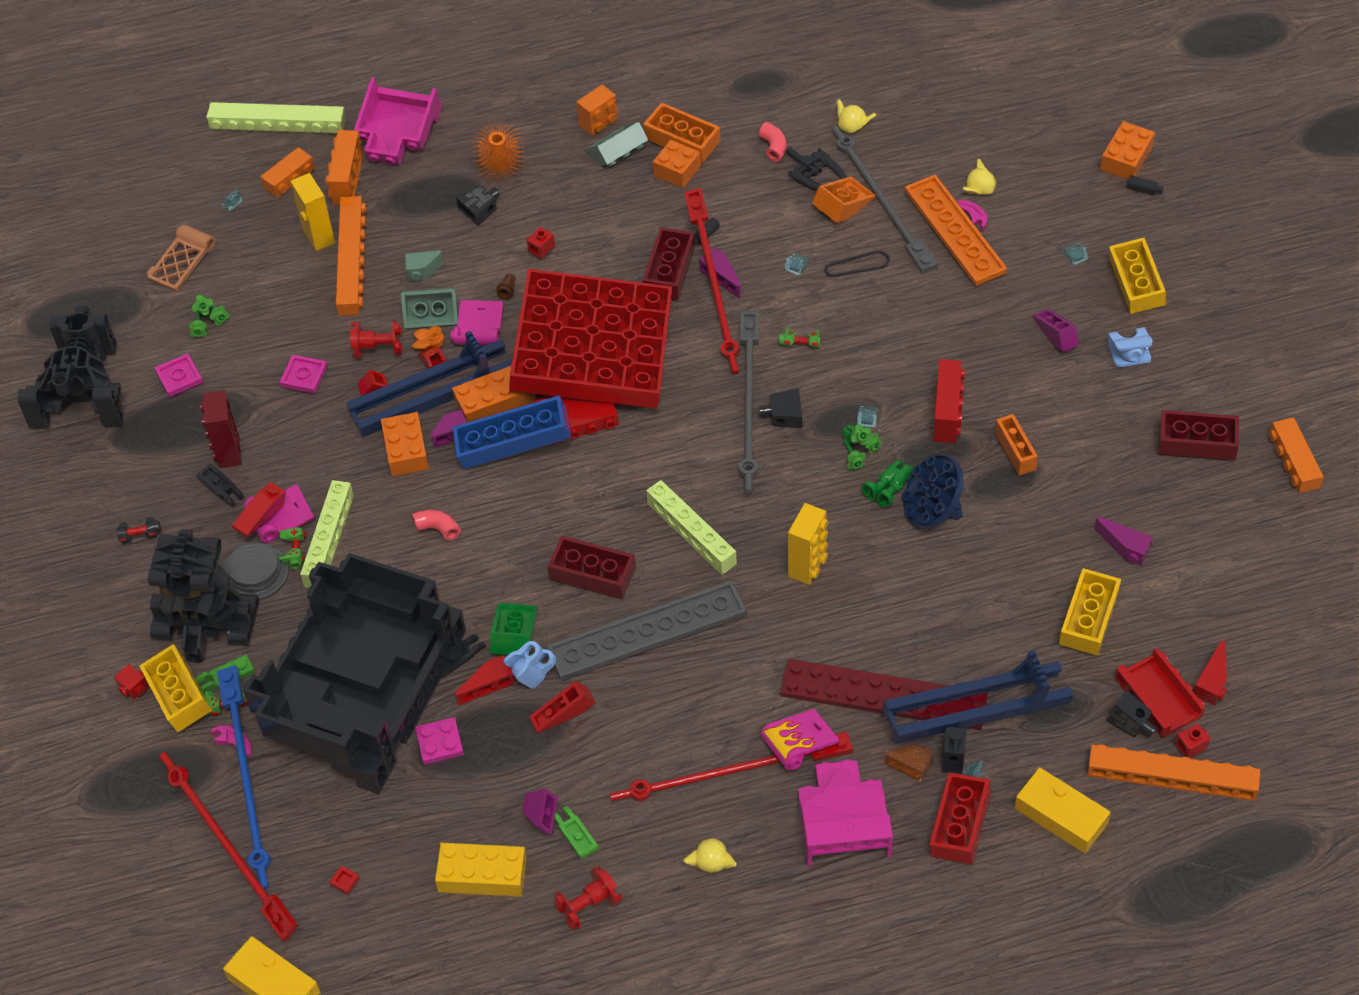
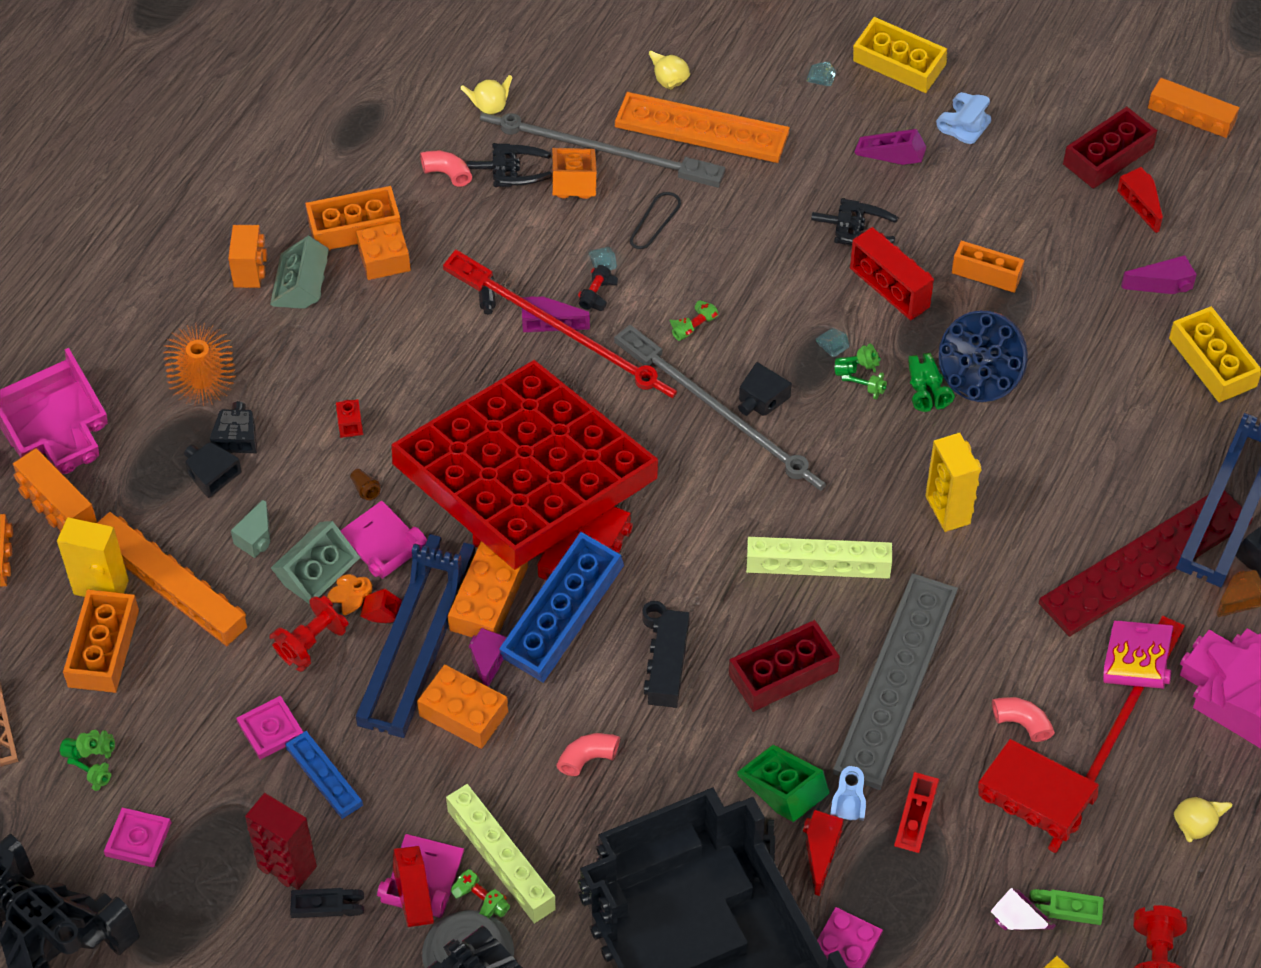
camera: 50 degrees left, 0 degrees up
red brick [358,370,388,396] -> none
dark red brick [643,227,695,300] -> none
dark pink piece [957,200,987,231] -> none
none -> orange brick [63,590,139,693]
none -> black torso [184,443,242,498]
none -> blue plate [286,731,363,819]
none -> black piece [578,265,618,311]
none -> black hinge [642,601,689,708]
none -> black bar [811,198,898,245]
none -> red panel [978,739,1099,841]
none -> coral cylinder [992,697,1055,742]
none -> red slope [1117,167,1163,233]

